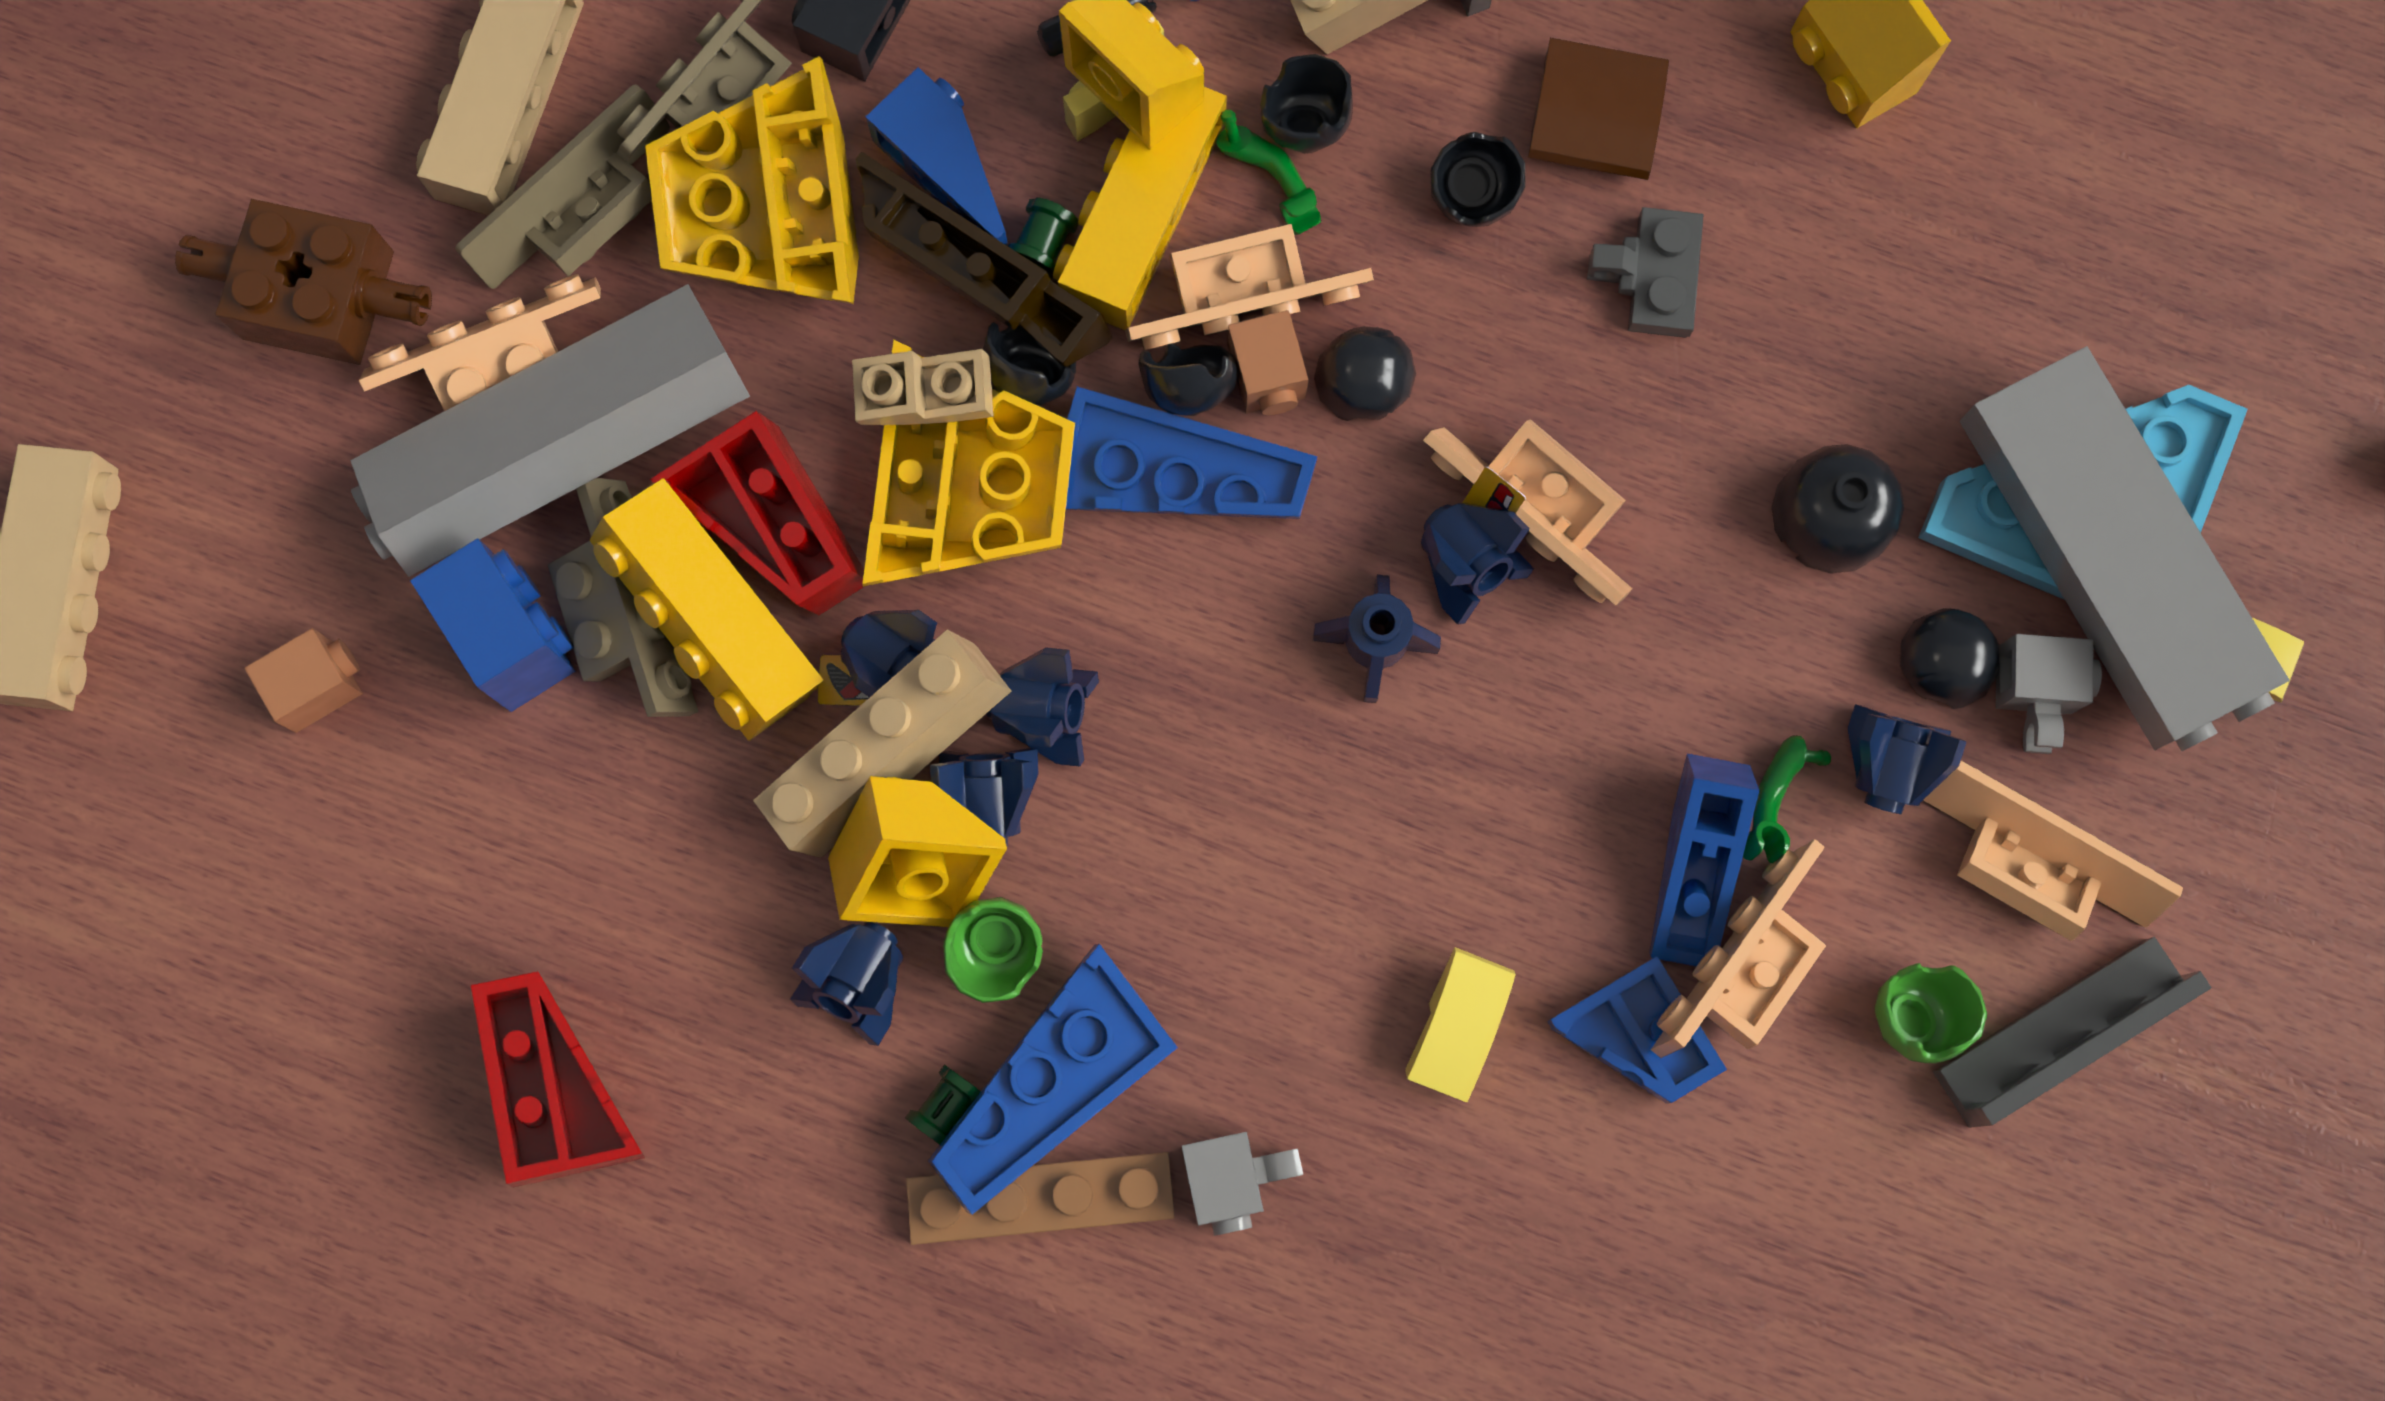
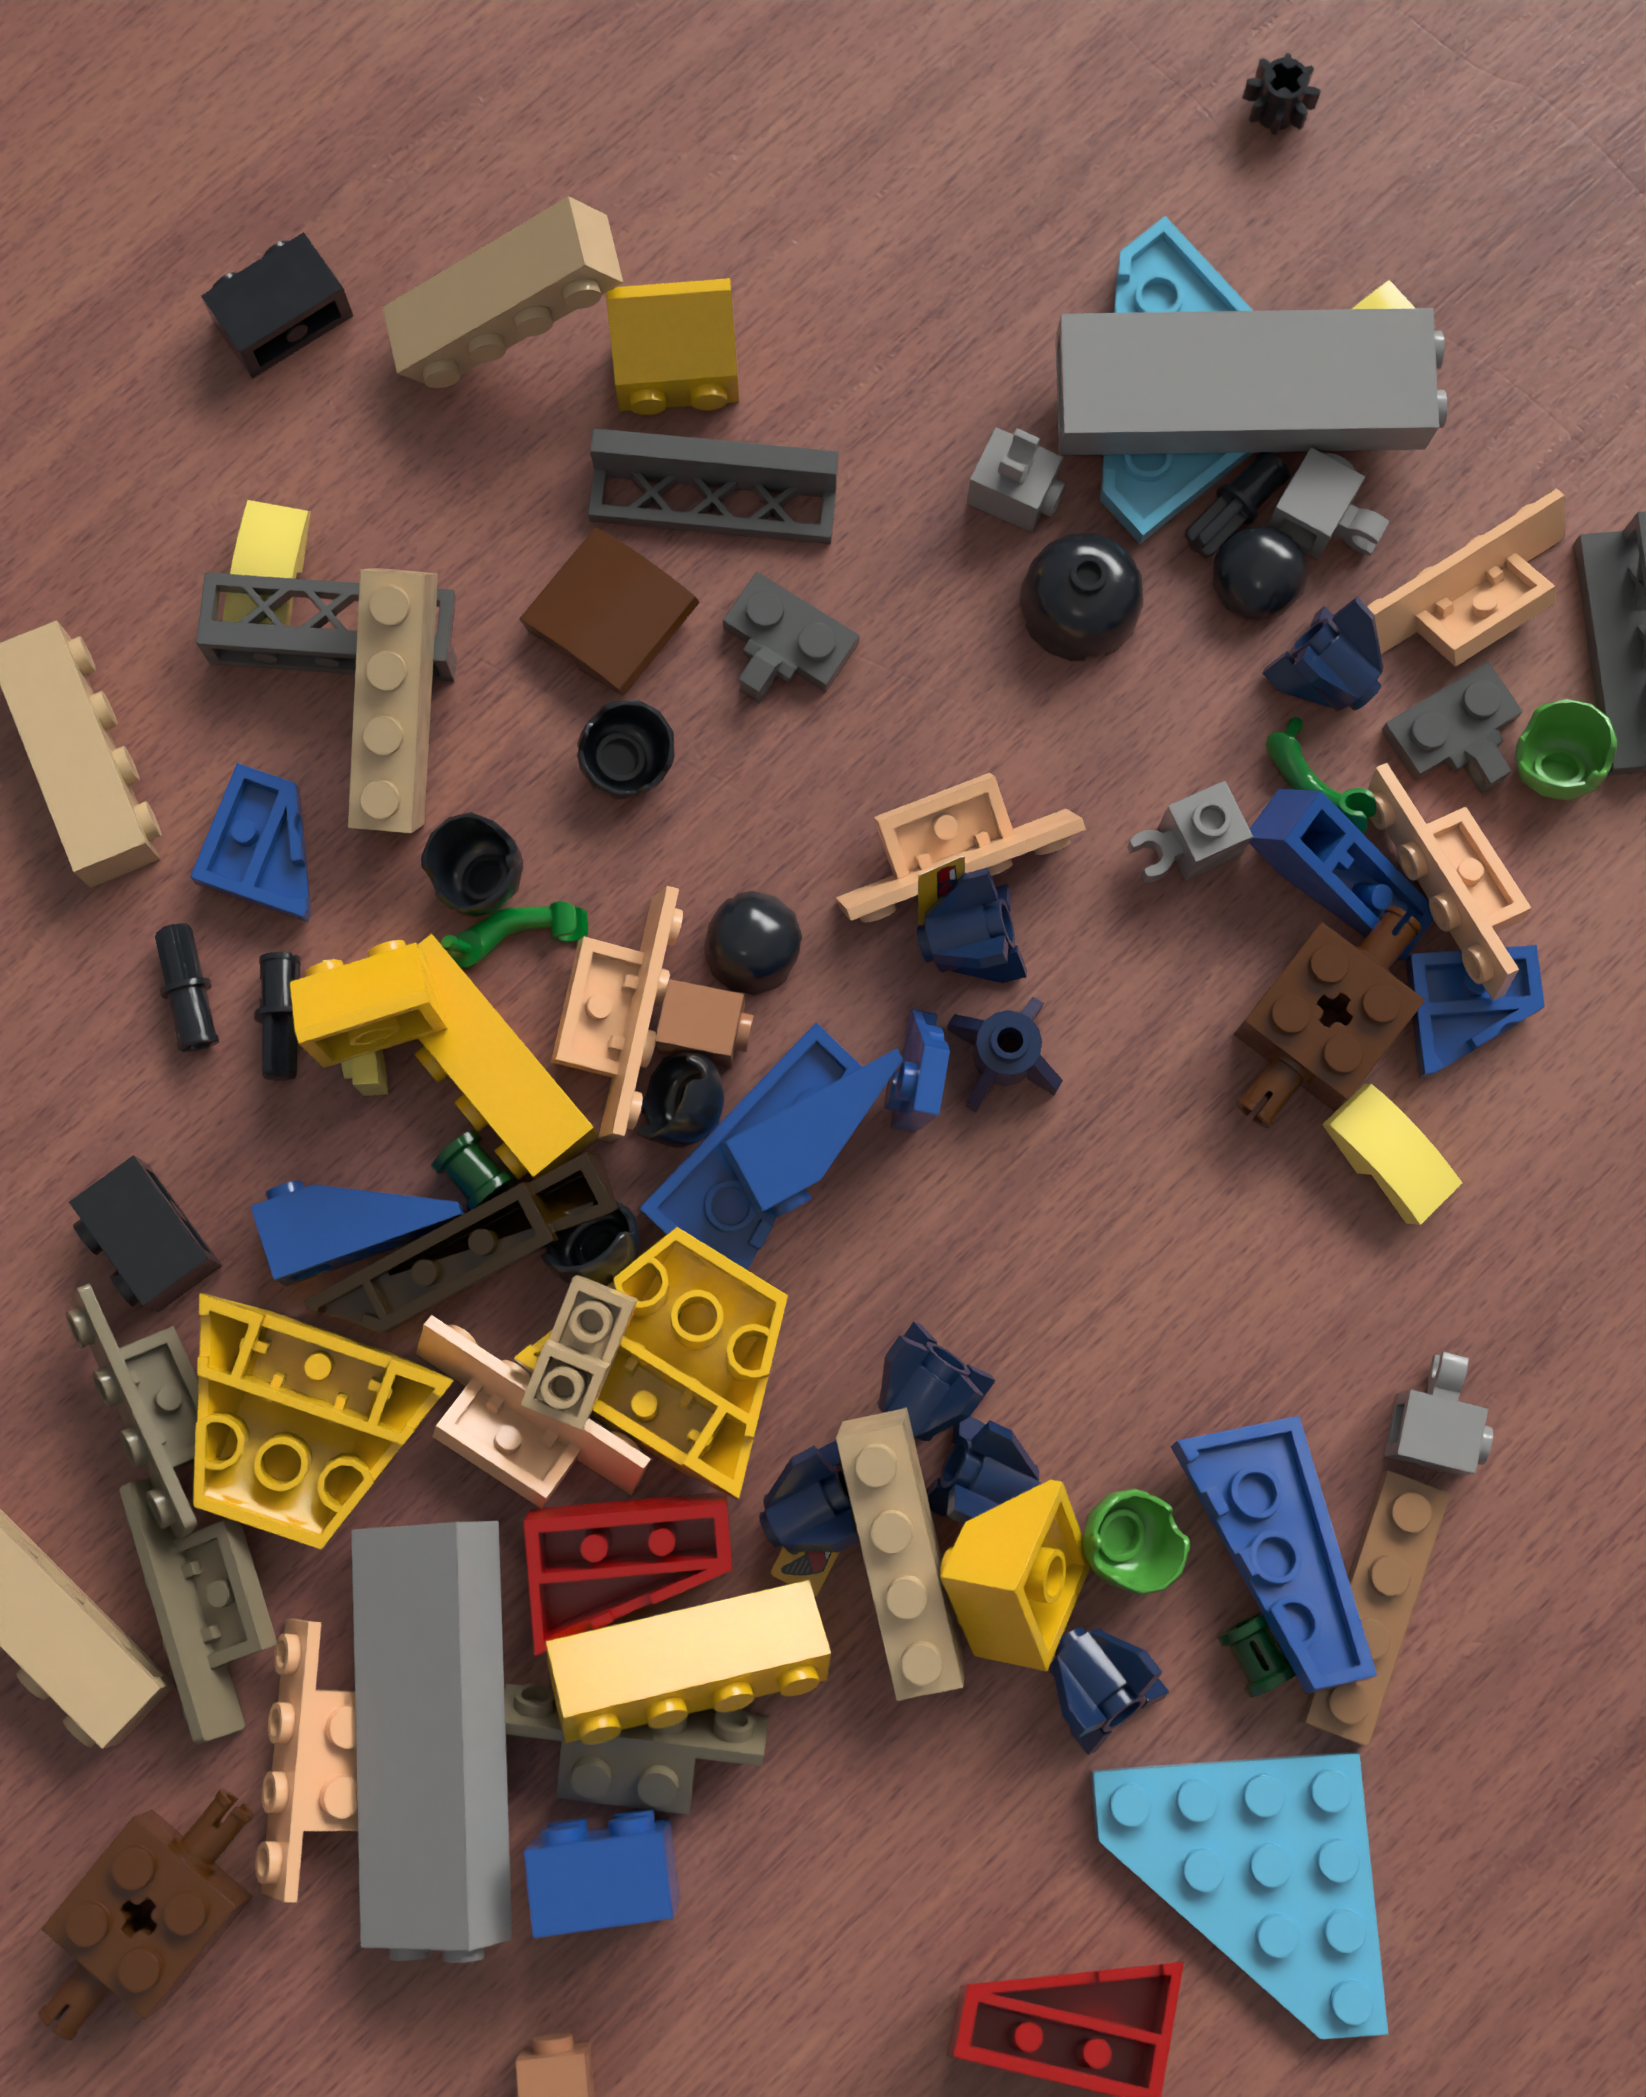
camera: 65 degrees left, 0 degrees up
none -> light nougat bracket [416,1315,651,1509]
none -> dark grey fence [588,428,839,544]
none -> blue slope [720,1049,903,1217]
none -> blue wing [884,1009,950,1133]
none -> light grey brick [966,427,1066,533]
none -> medium azure plate [1090,1752,1388,2039]
none -> light grey brick [1127,781,1253,883]
none -> black axle [1184,452,1290,558]
none -> reddish brown brick [1233,905,1425,1128]
none -> dark grey hinge [1381,661,1523,794]

